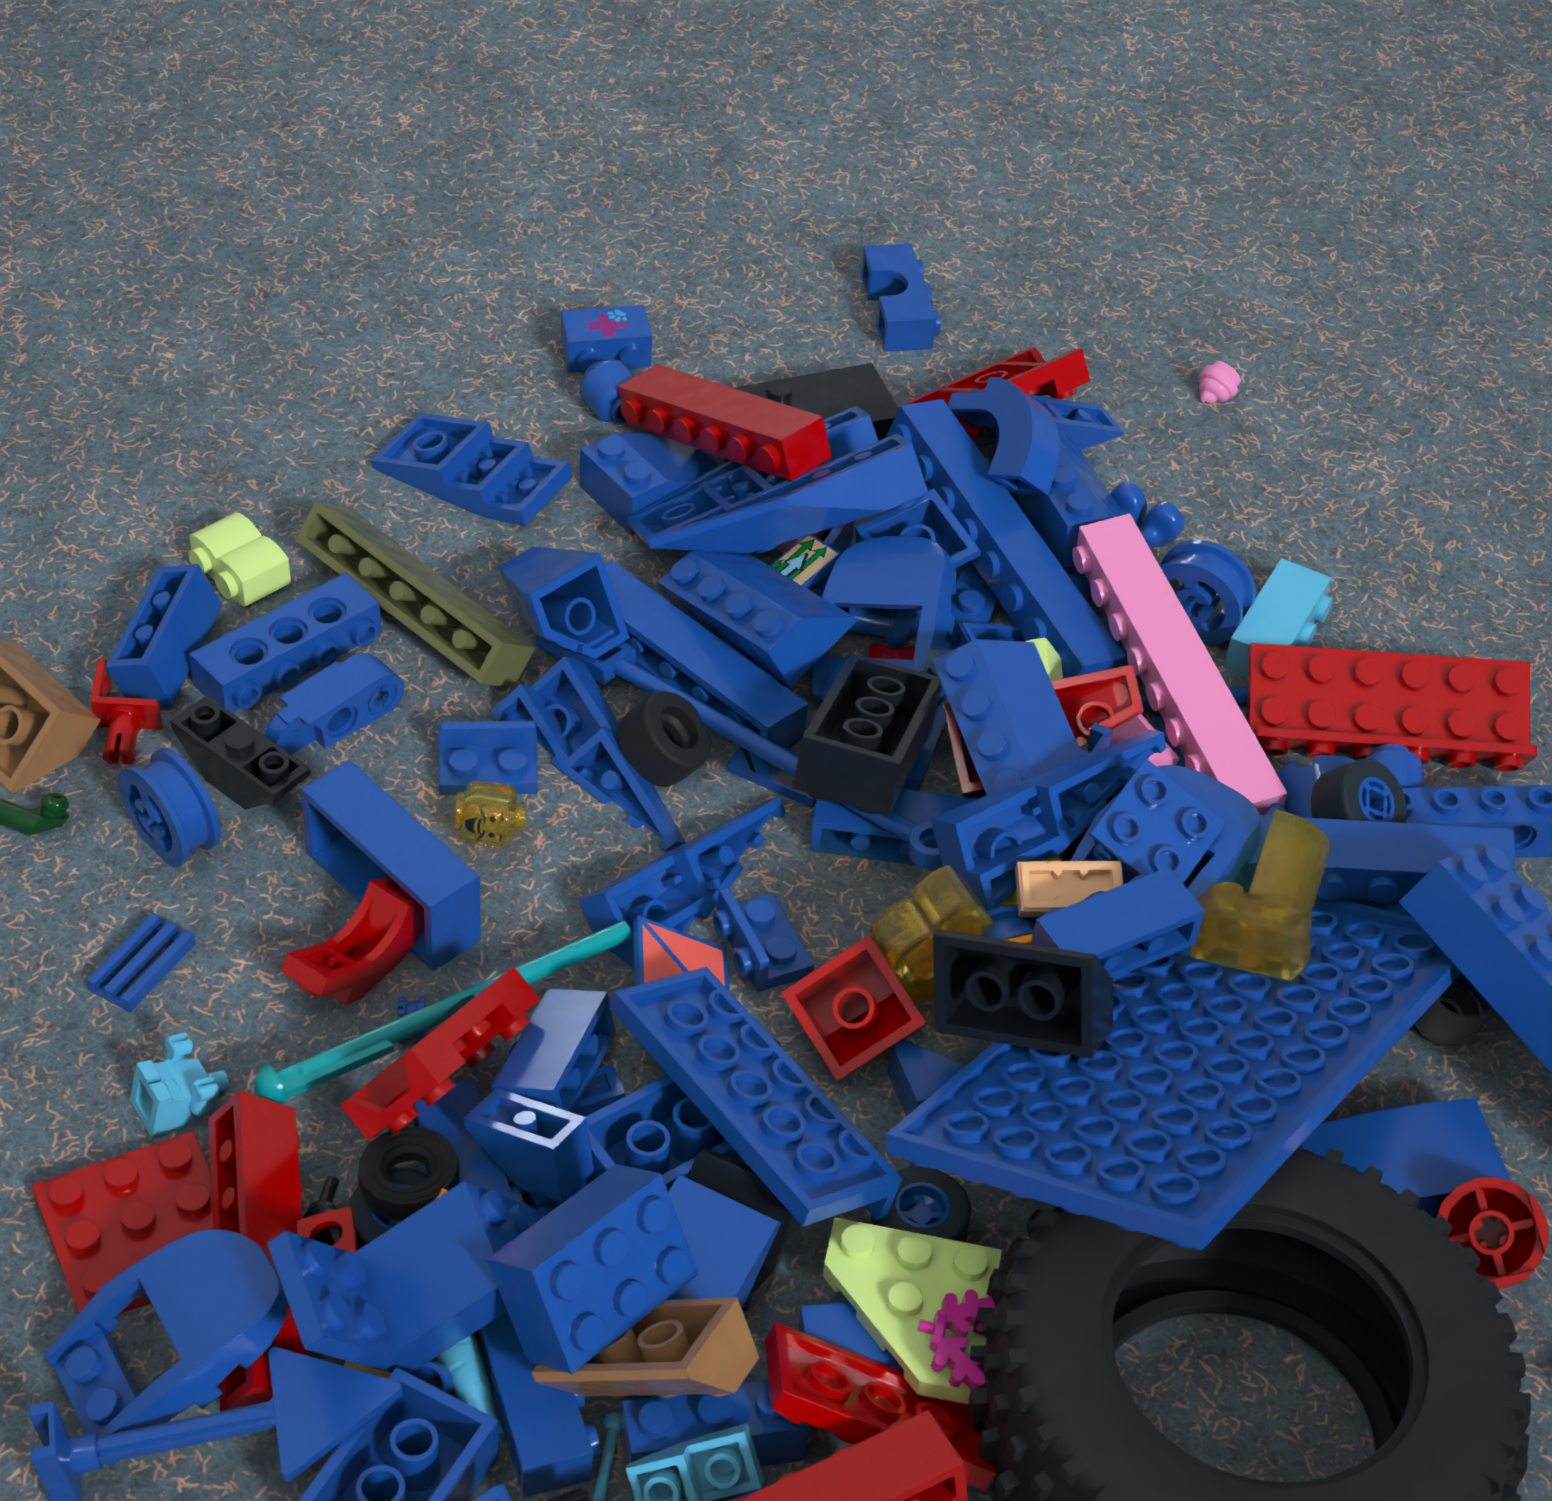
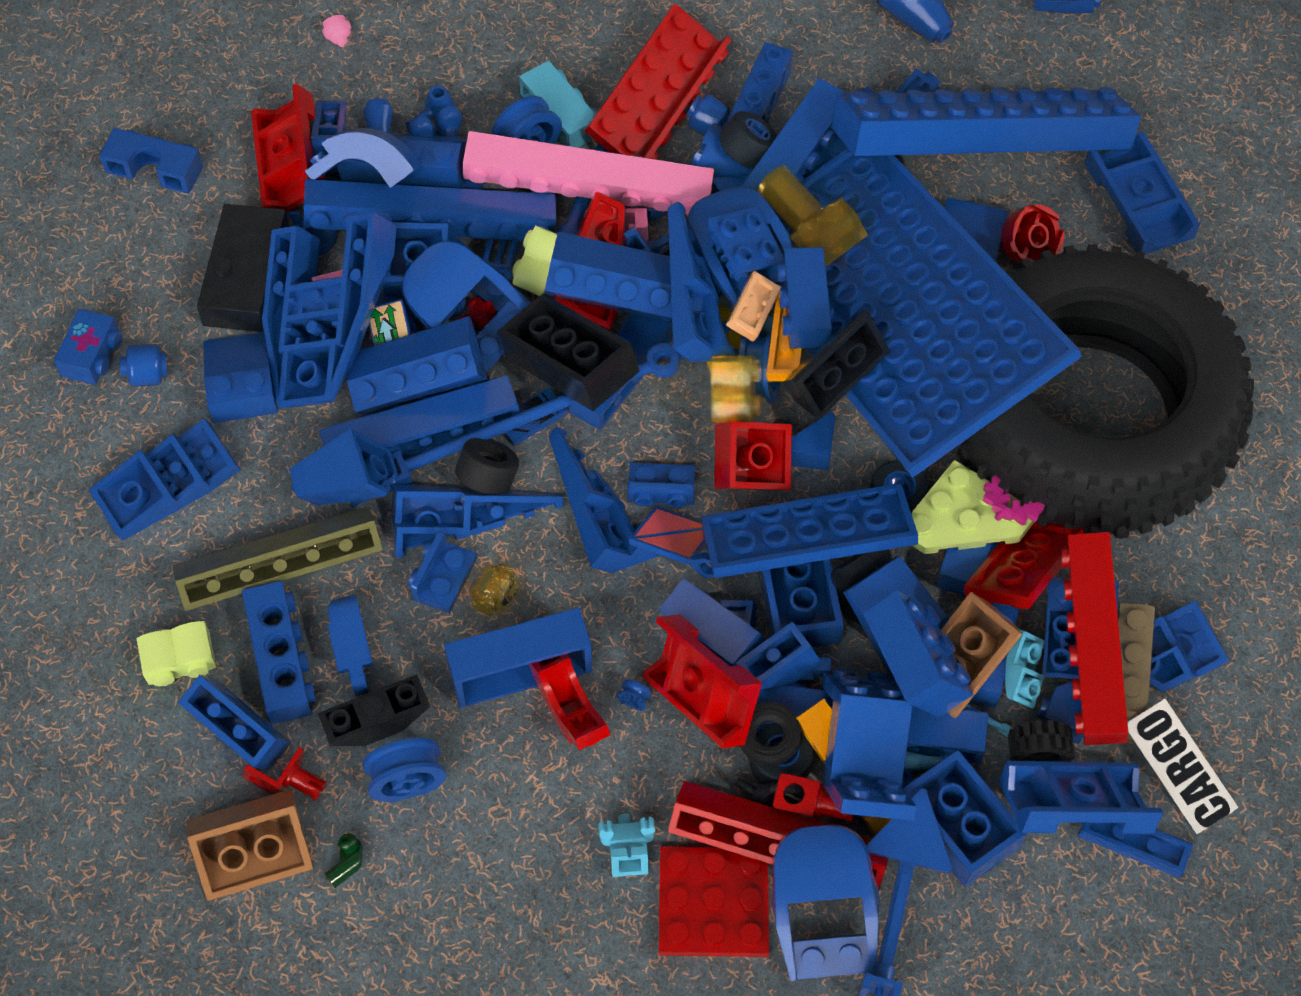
camera: 60 degrees left, 15 degrees up
blue tile [87,912,195,1012] -> none
teal bar [254,921,632,1104] -> none
red brick [618,364,832,481] -> none
none -> blue cone [363,98,393,133]
none -> blue bar [405,86,454,129]

